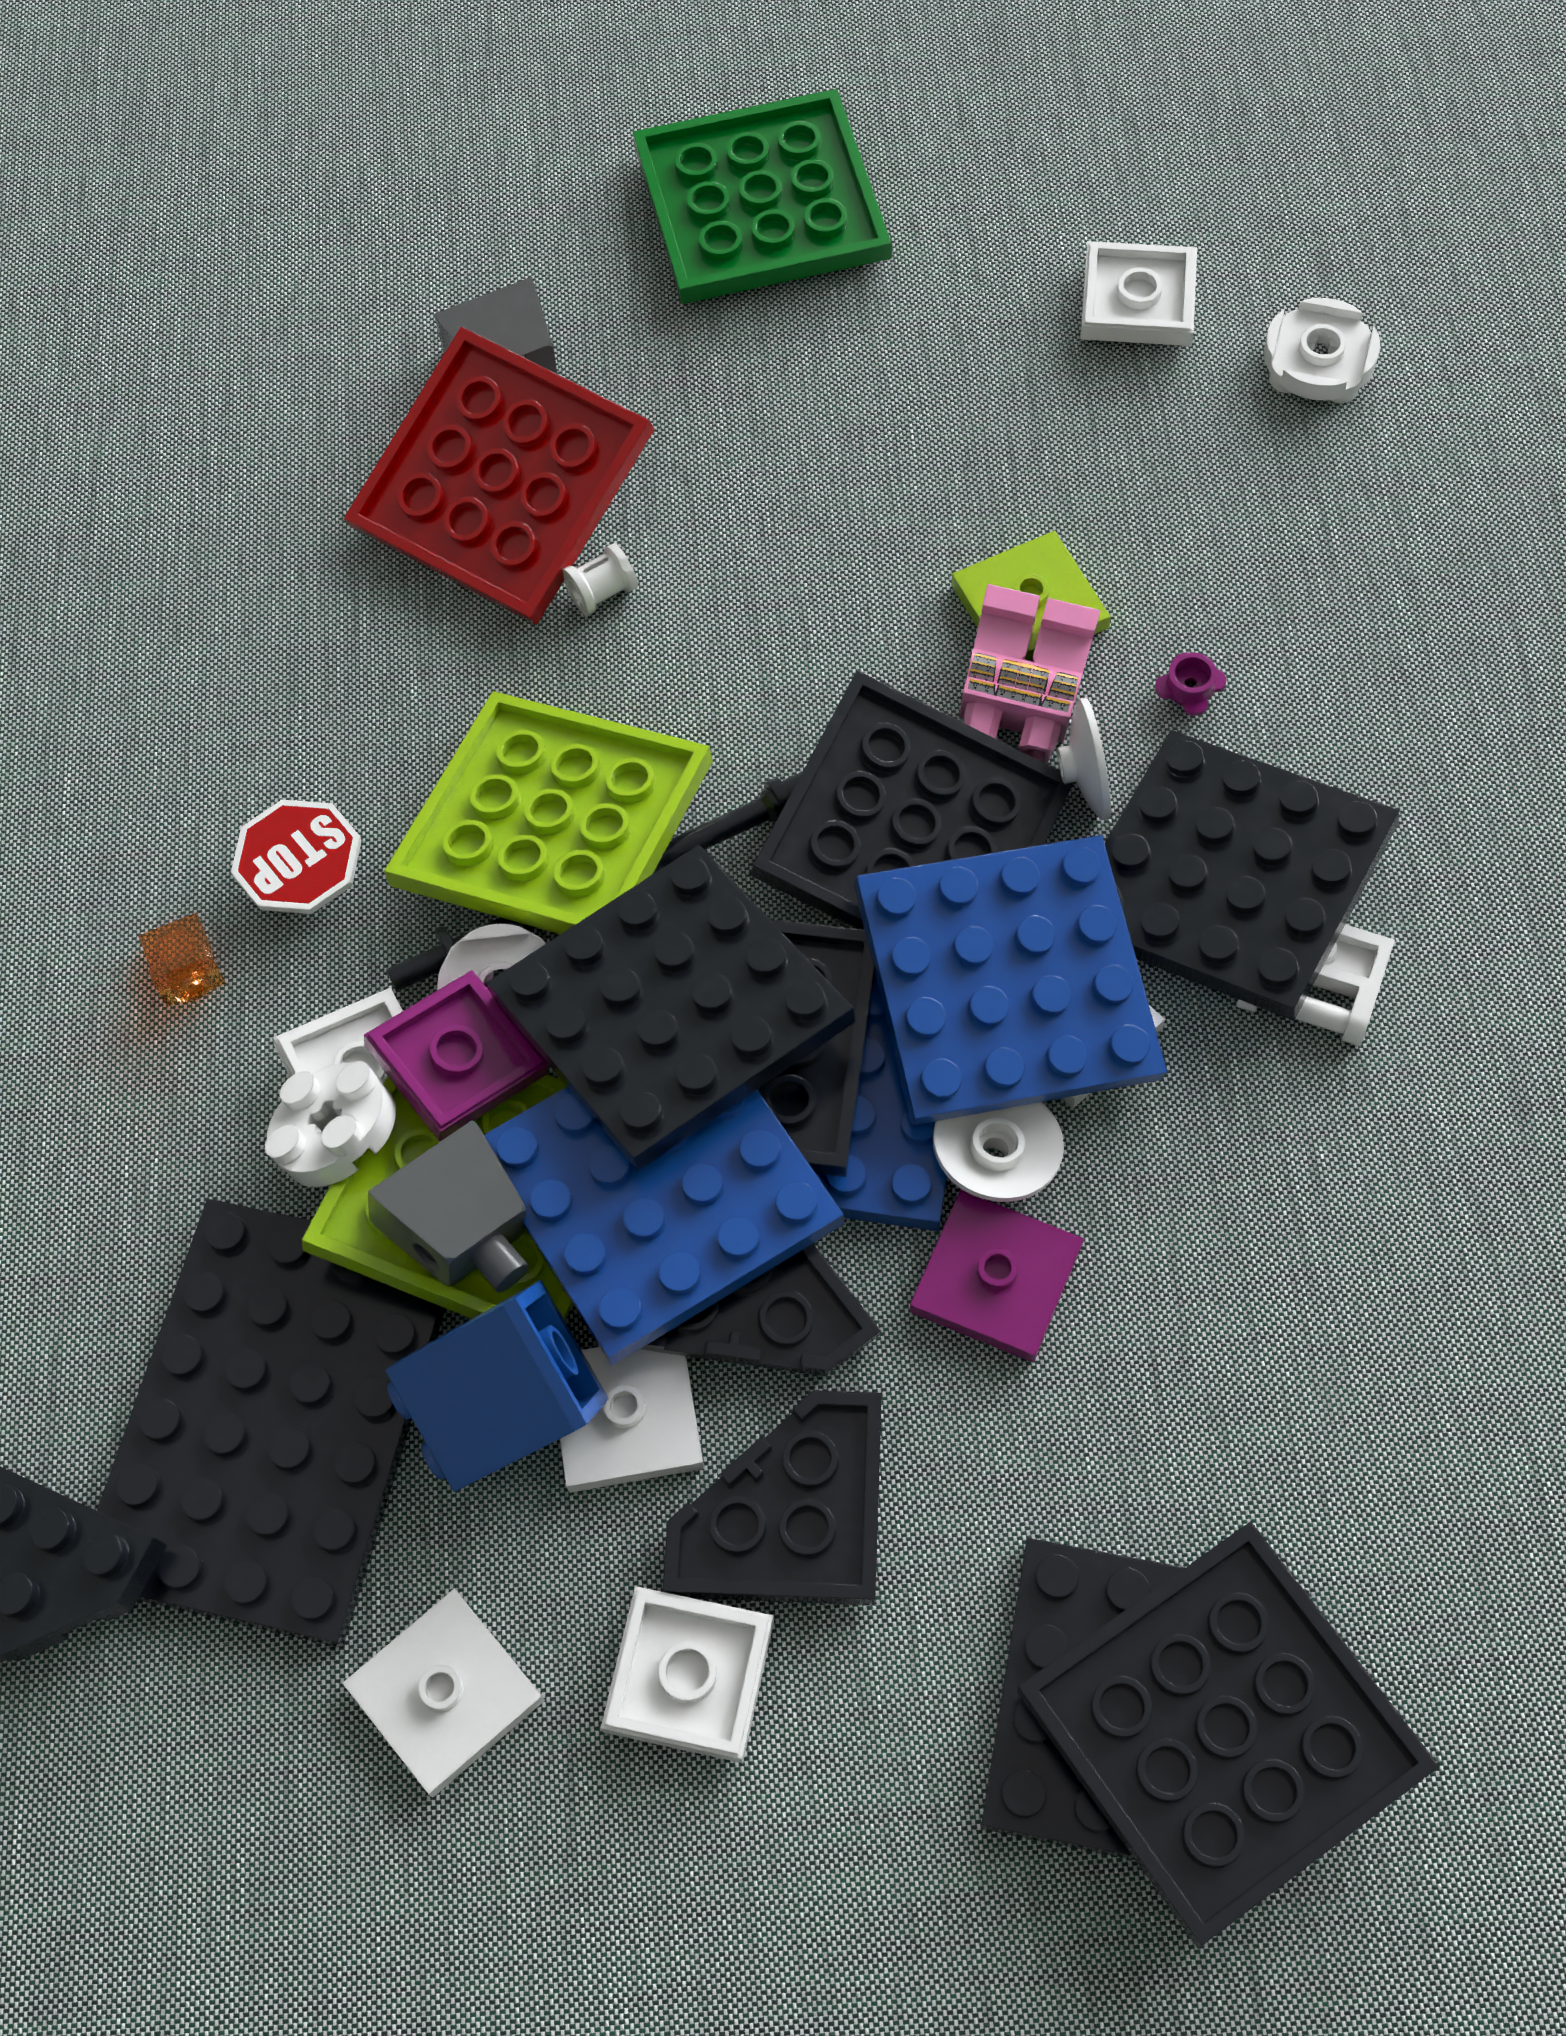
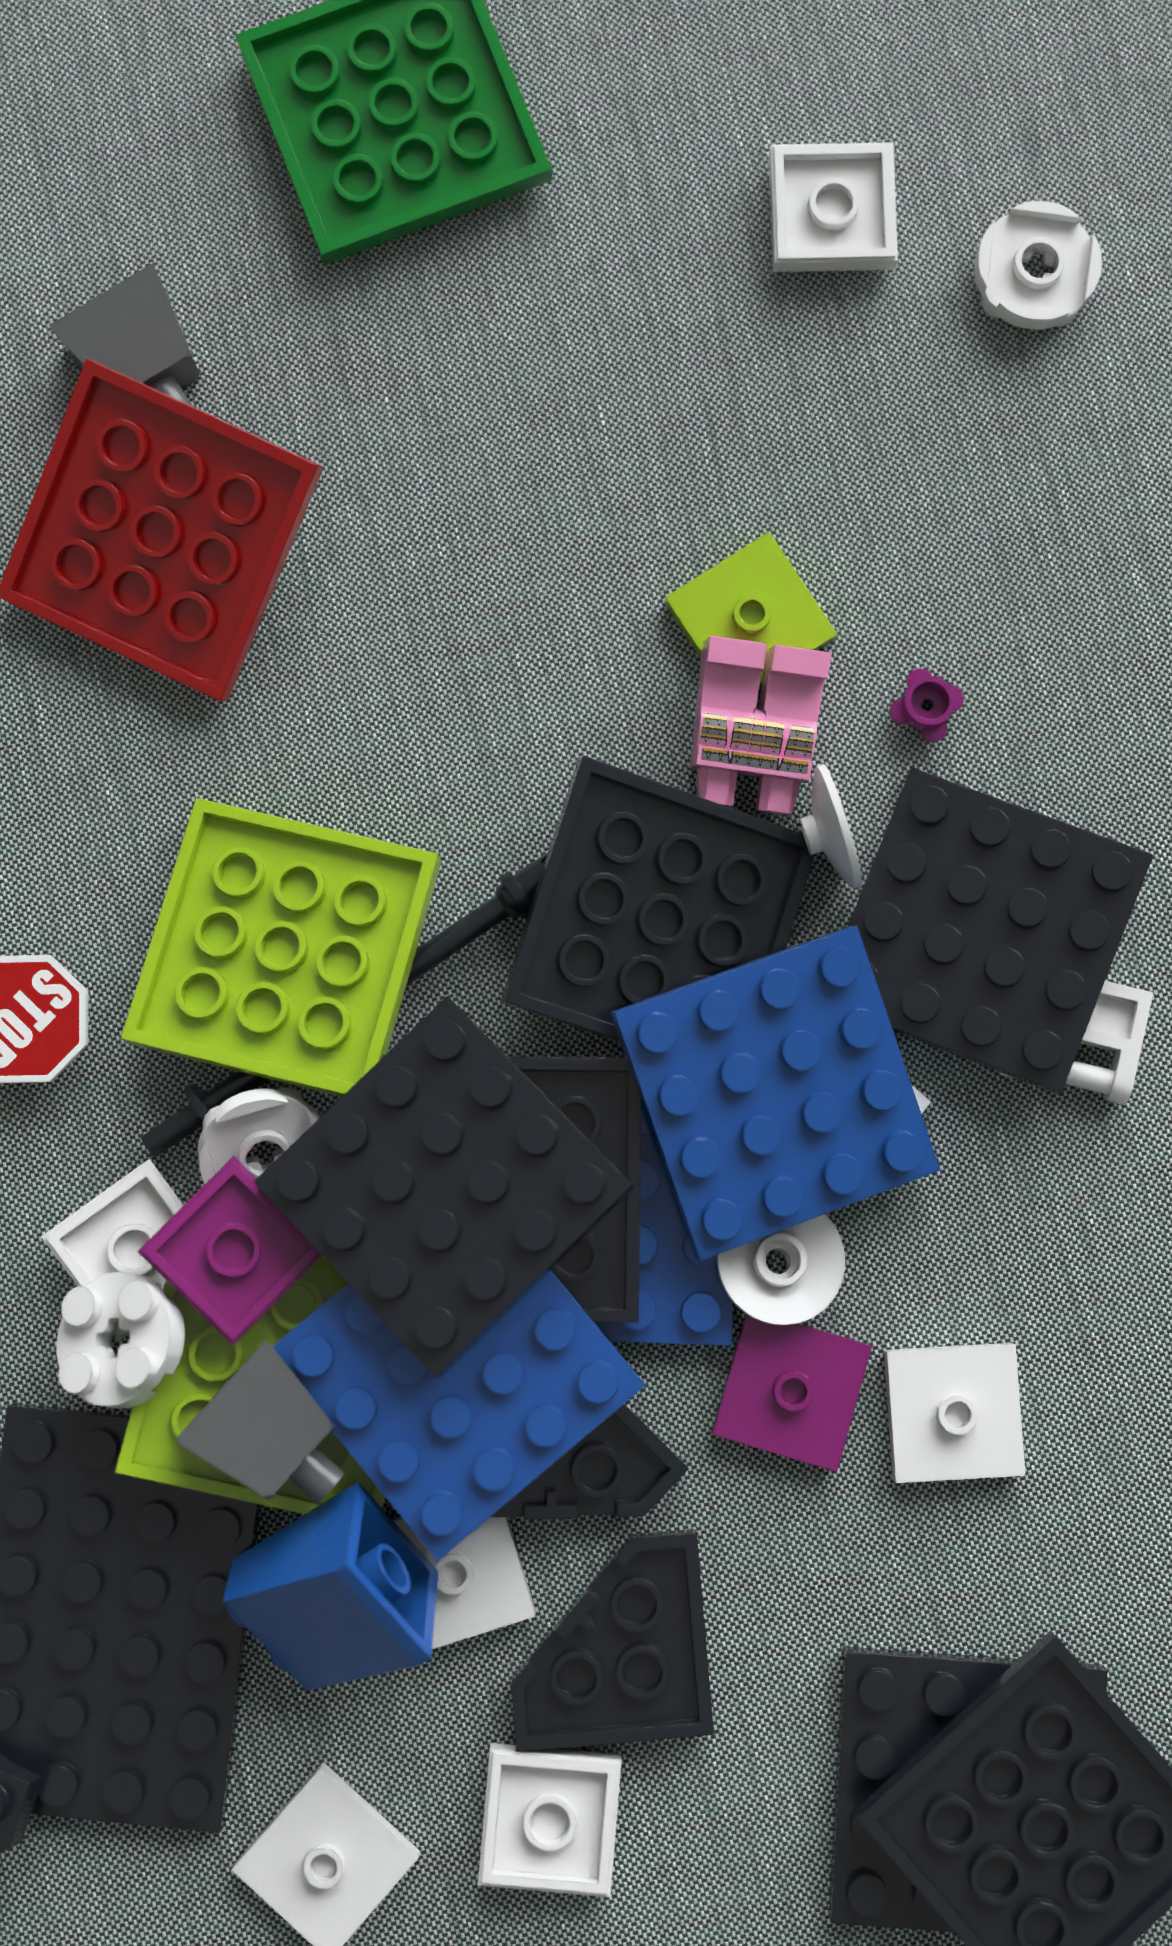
camera: 15 degrees left, 20 degrees up
white bush [562,543,638,616] -> none
none -> white plate [884,1343,1025,1483]

